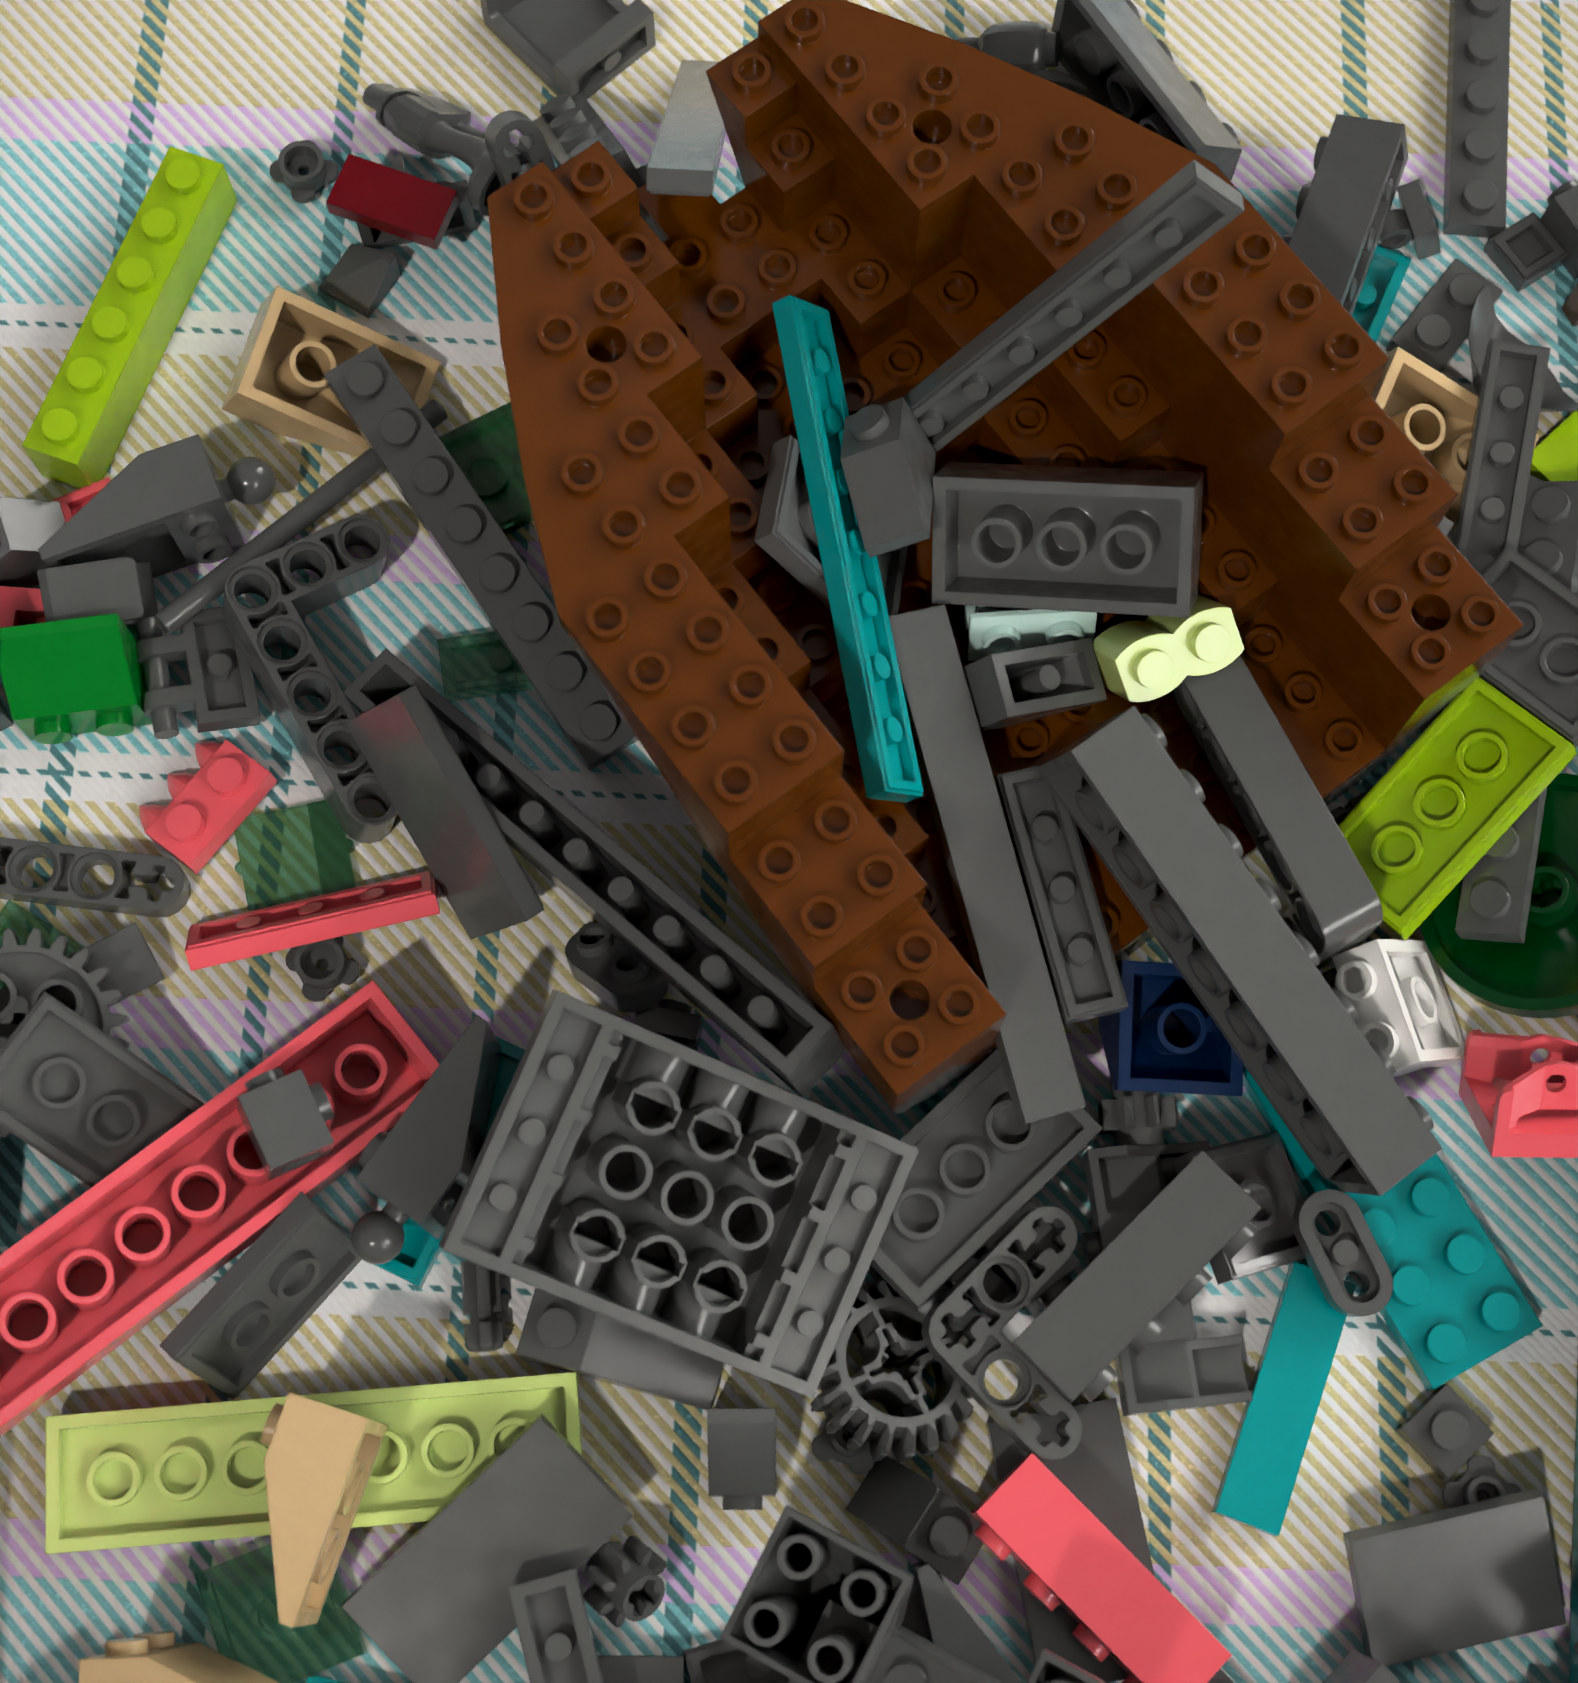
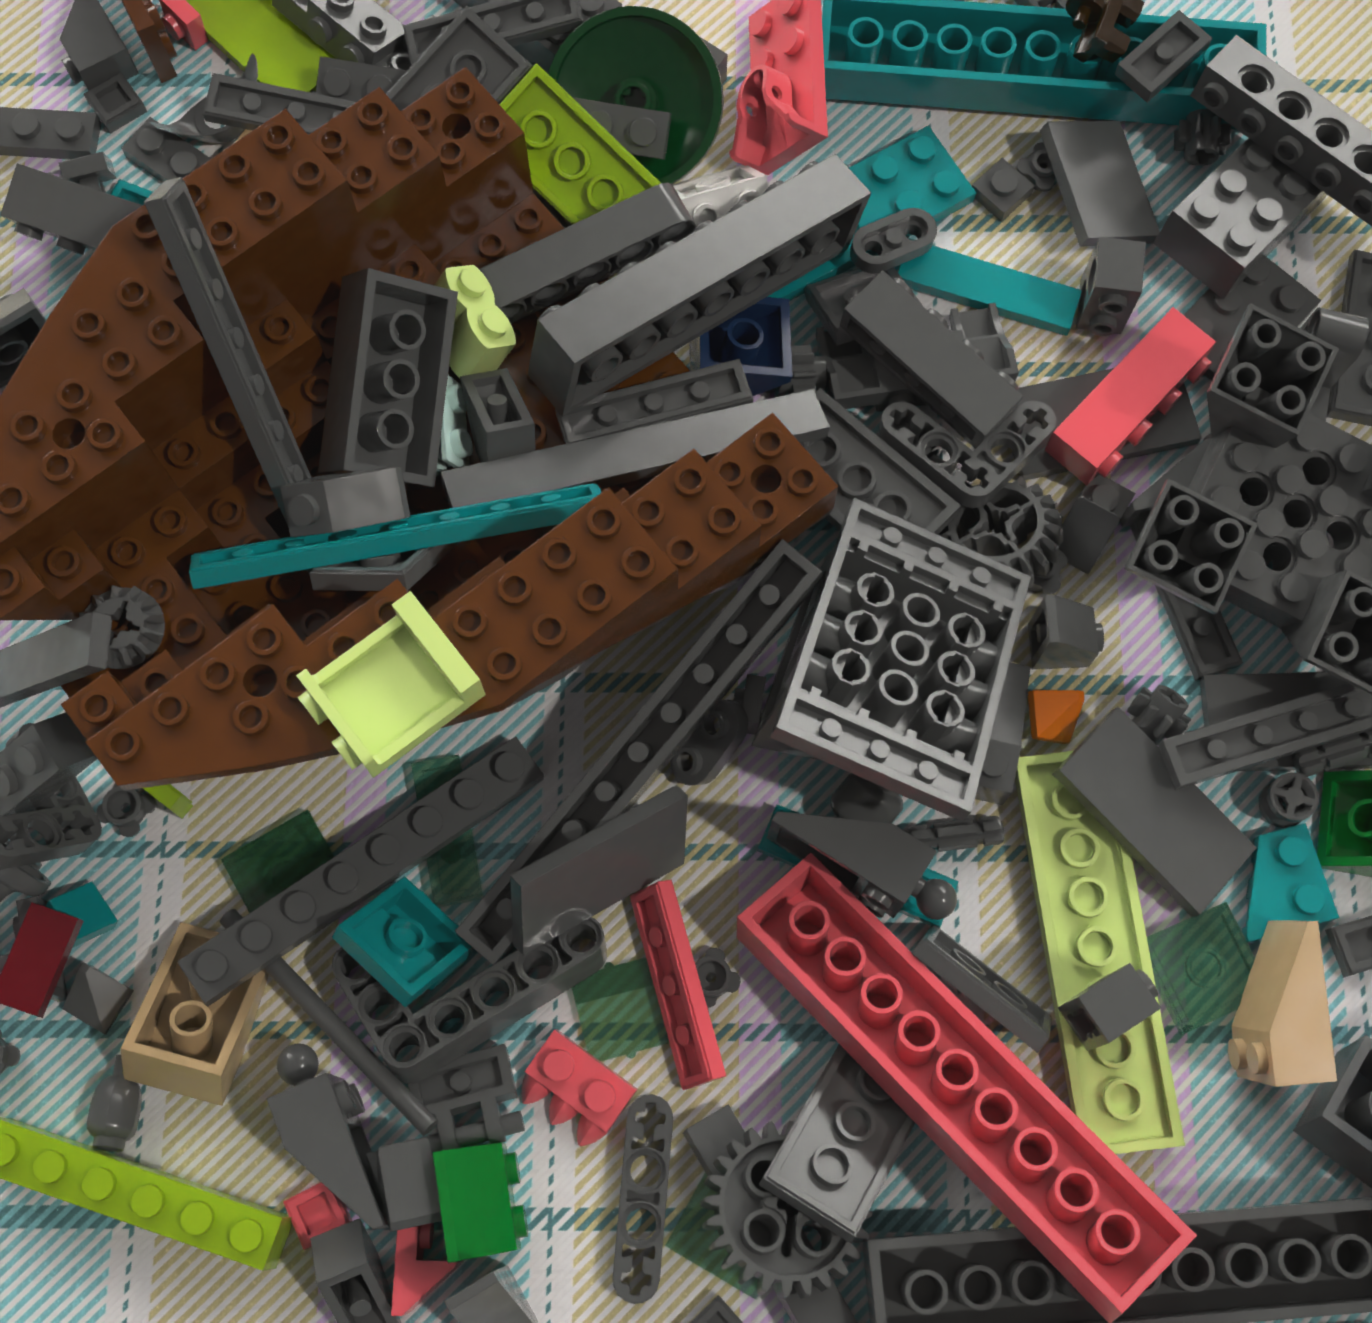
camera: 90 degrees left, 0 degrees up
dark grey brick [237,1068,334,1181] -> none
tan slope [261,1392,388,1628] -> none
none -> teal tile [45,881,118,947]
none -> dark grey gear [79,585,165,669]
none -> dark grey plant [87,1055,142,1152]
none -> yellowish green panel [296,591,486,778]
none -> teal plate [332,876,473,1007]
none -> orange slope [1028,690,1085,744]
none -> dark grey brick [1058,963,1161,1051]
none -> dark grey brick [1076,236,1146,336]

